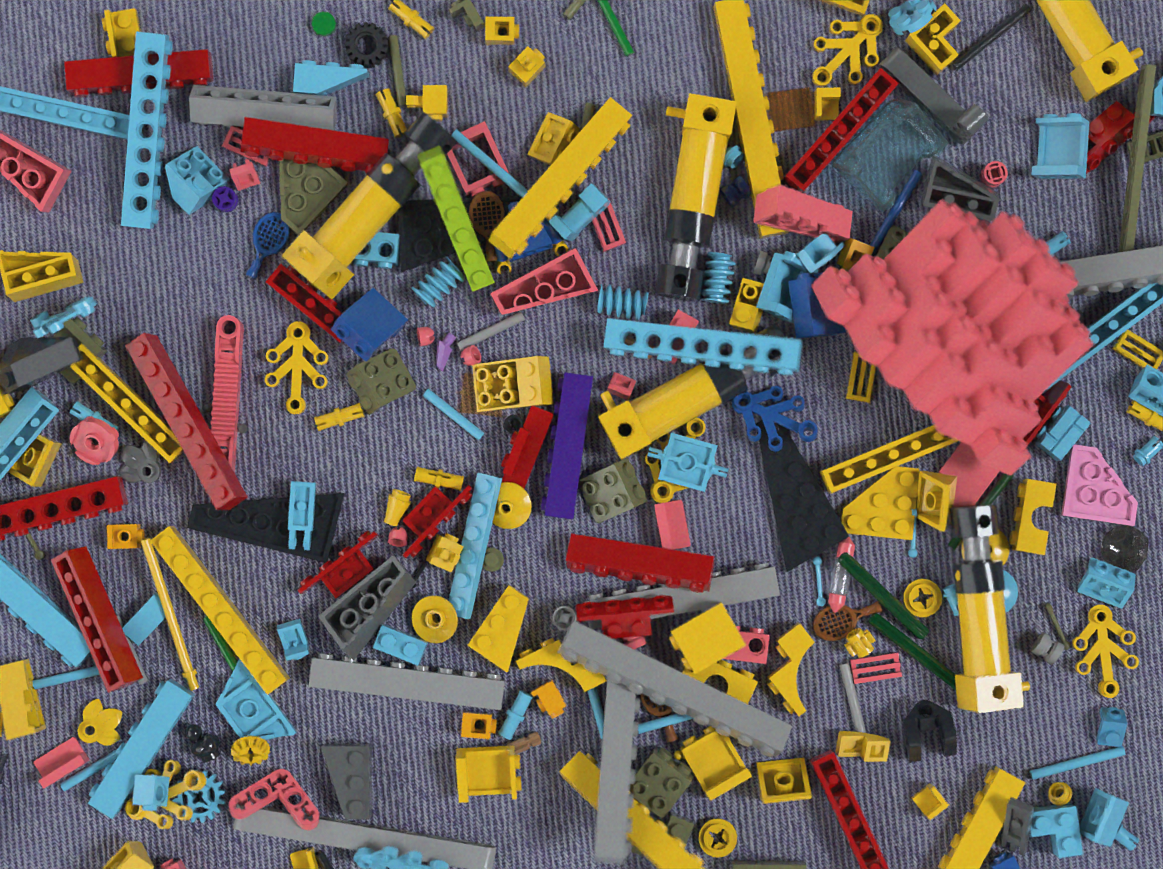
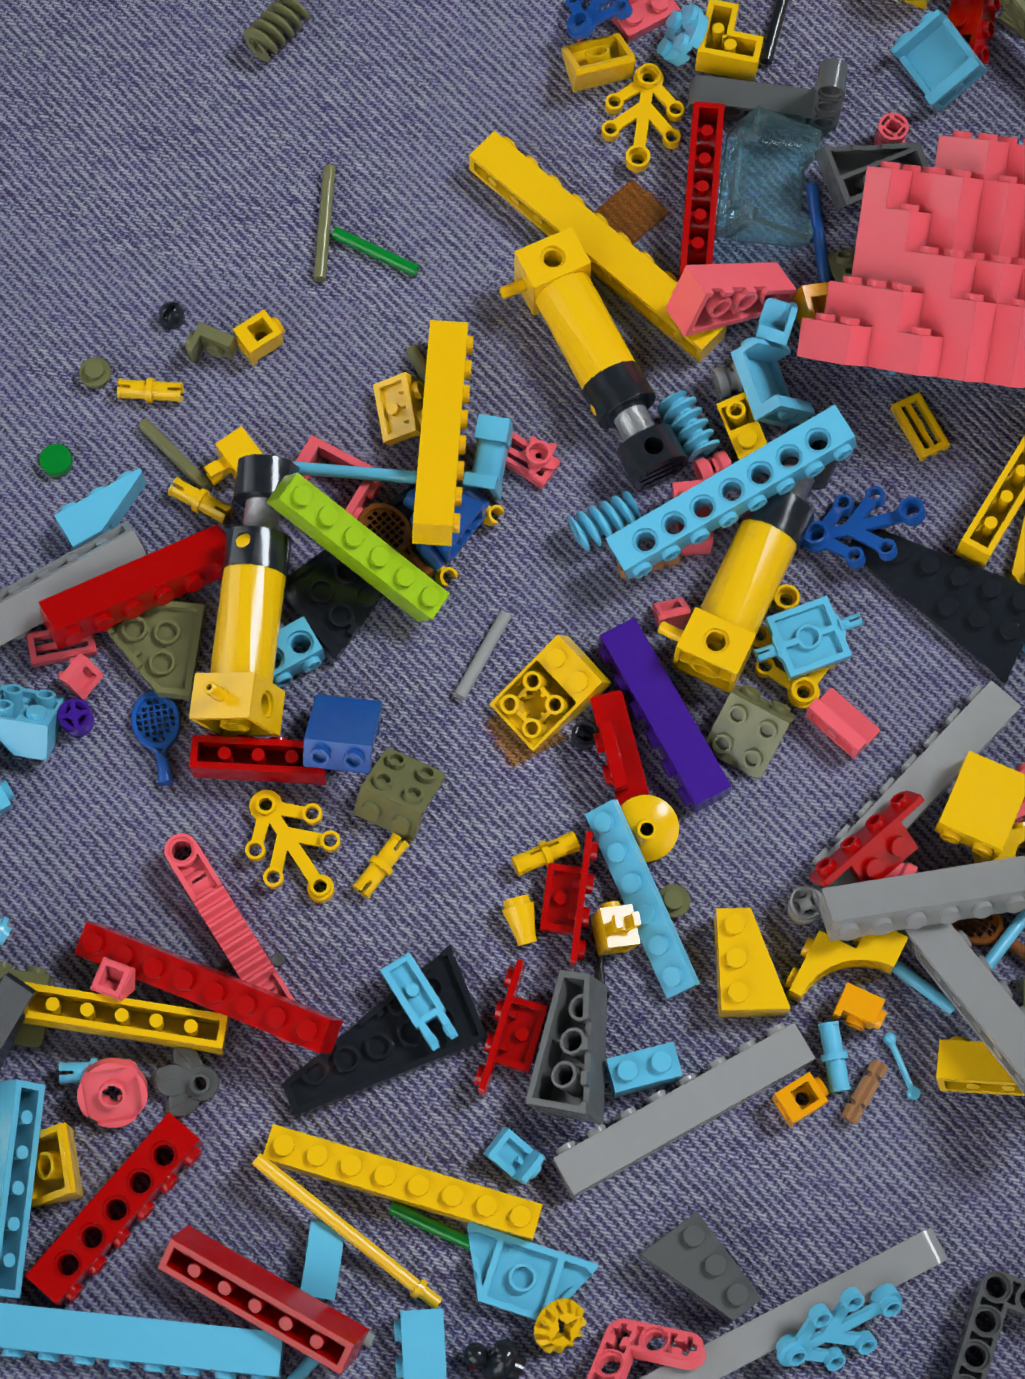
camera: 35 degrees left, 15 degrees down
olive hinge [26,532,45,560] -> none
light orange brick [107,524,145,549] -> none
black tyre [345,22,389,68] -> none
coral hinge [388,527,408,547] -> none
medium azure piece [411,256,465,307] -> none
yellow dish [412,595,458,643] -> none
coral hinge [417,327,435,347] -> none
medium azure bar [423,389,485,440] -> none
medium lavender bar [436,332,456,372] -> none
yellow panel [456,745,522,803] -> none
coral hinge [460,345,482,366] -> none
coral wedge [490,248,598,315] -> none
yellow brick [508,46,546,87] -> none
red brick [566,533,715,593] -> none
clear blue wheel [719,175,752,208] -> none
medium azure plate [724,145,744,168] -> none
blue brick [788,273,846,339] -> none
yellow panel [814,87,841,121] -> none
none -> coral slope [90,957,136,1001]
none -> coral plate [517,436,557,476]
none -> coral wheel [693,450,732,480]
none -> medium azure hinge [883,1032,921,1101]

